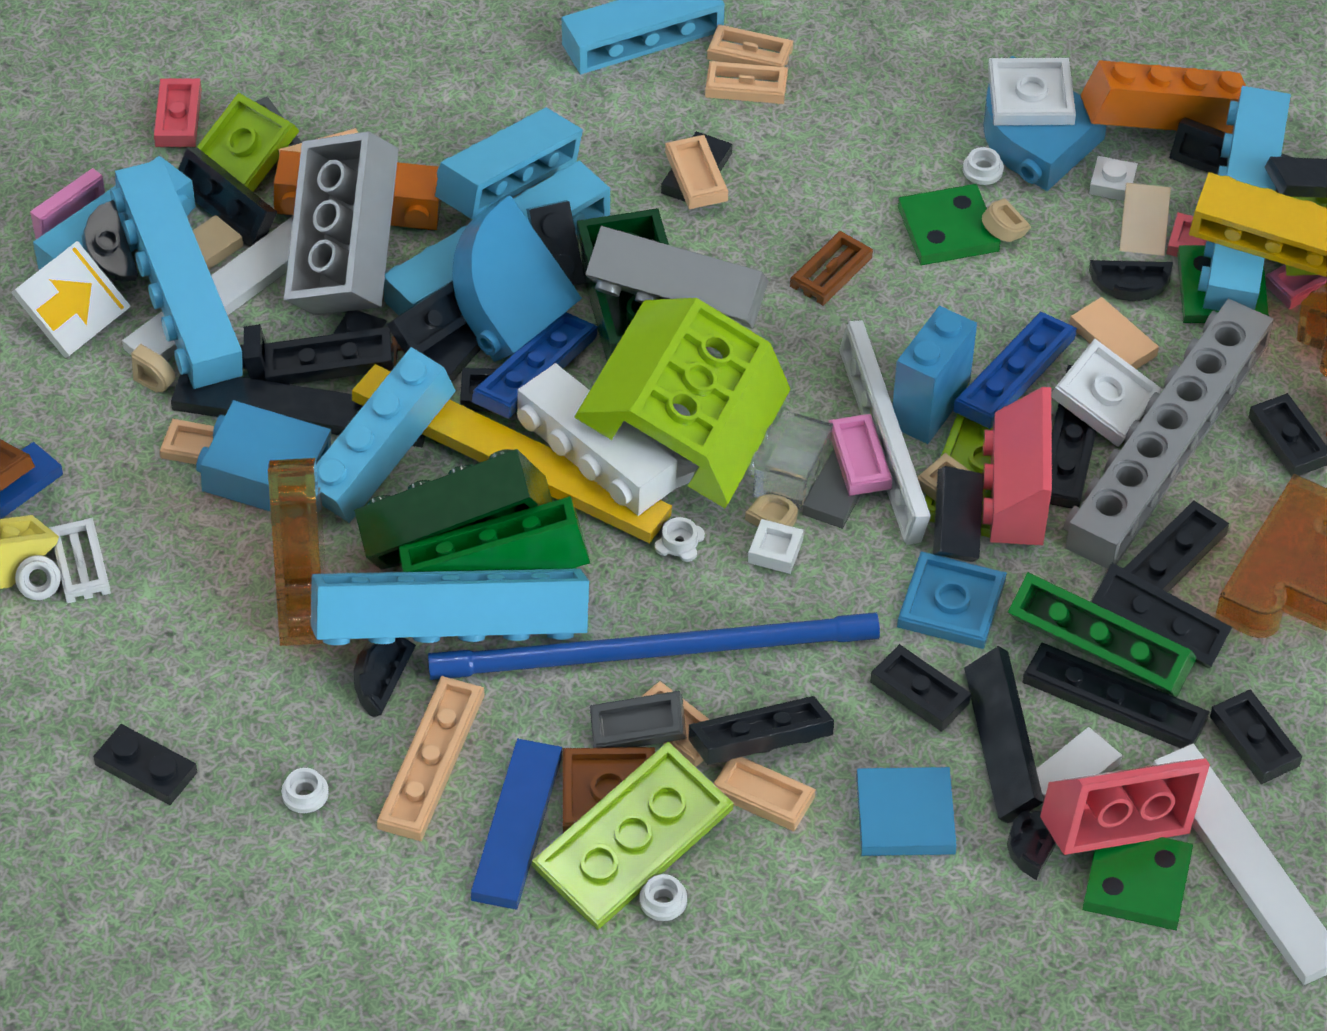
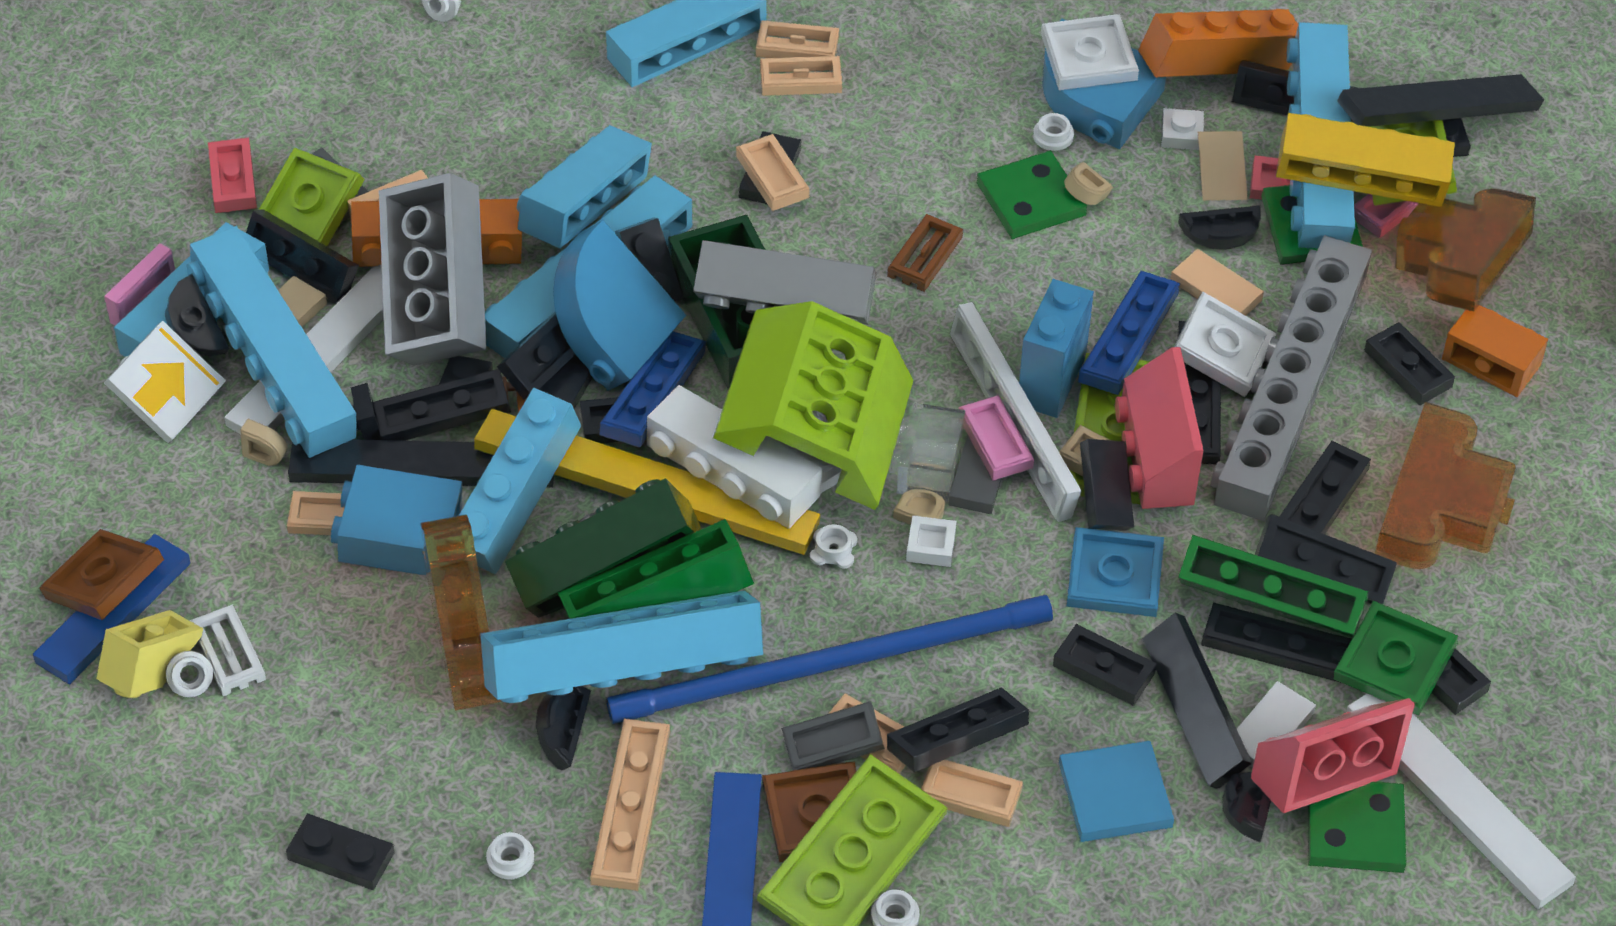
camera: 10 degrees left, 0 degrees up
none -> green tile [1334,601,1458,716]

